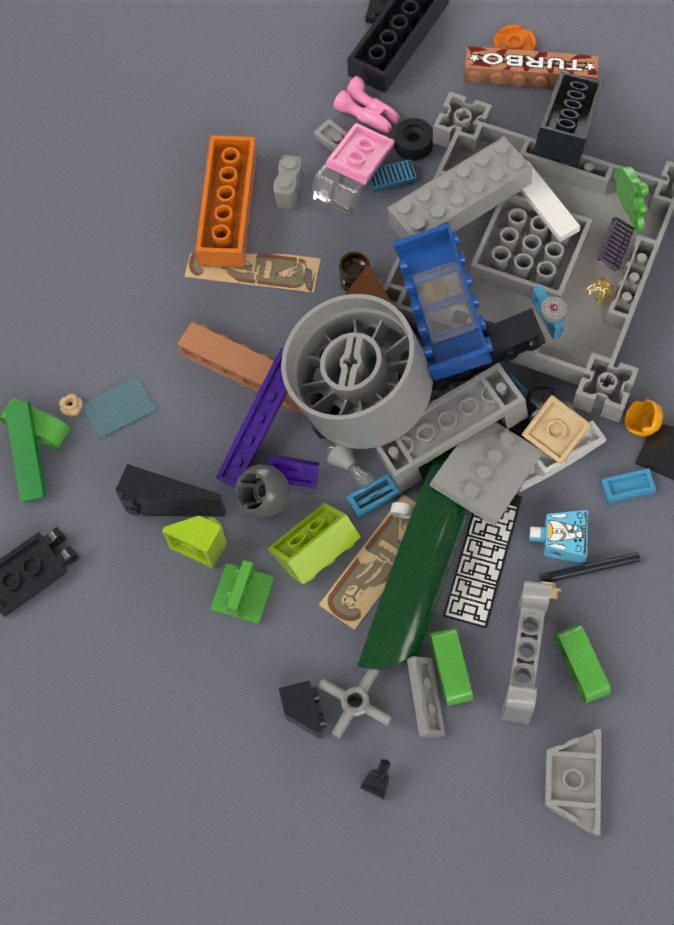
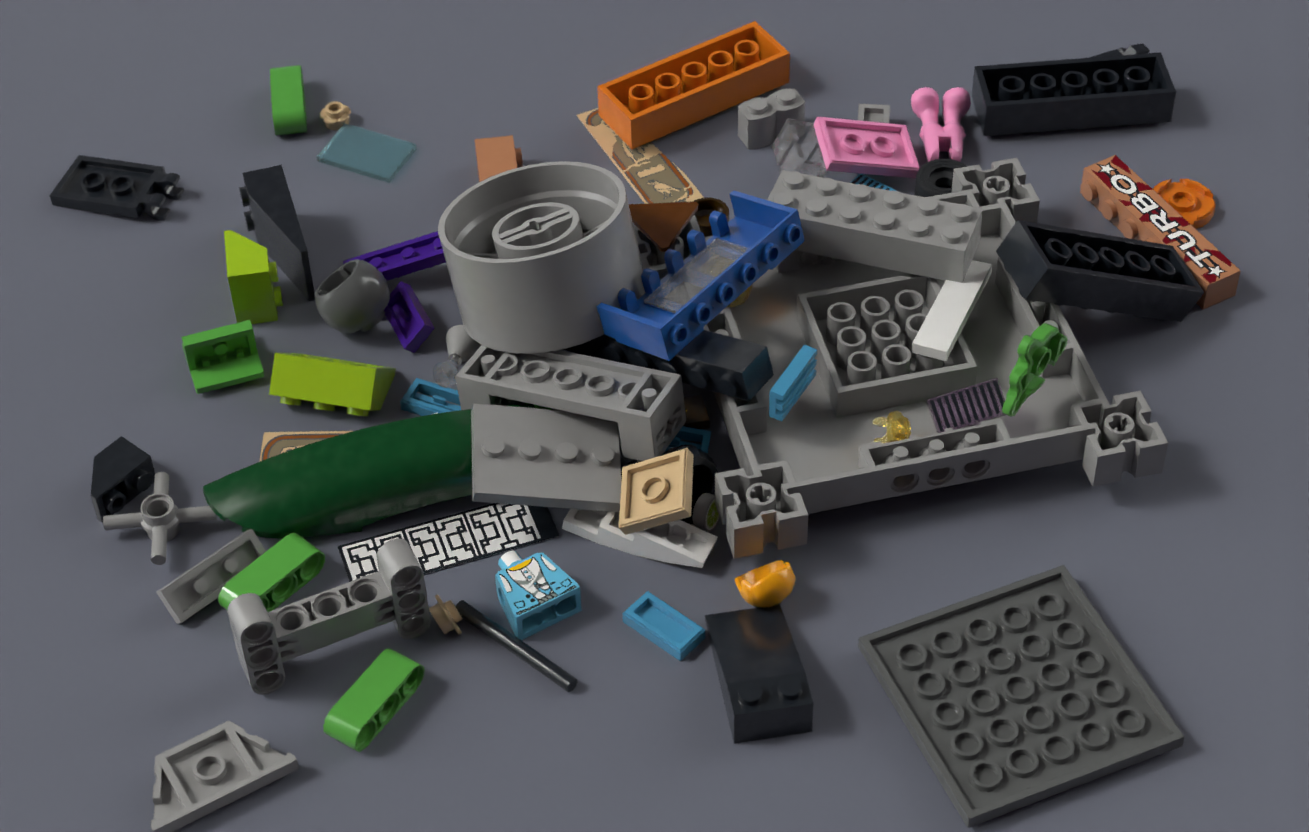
camera: 50 degrees right, 20 degrees down
green tile [5,401,47,502] -> none
black piece [360,759,391,800] -> none
light grey tile [541,297,567,323] -> none

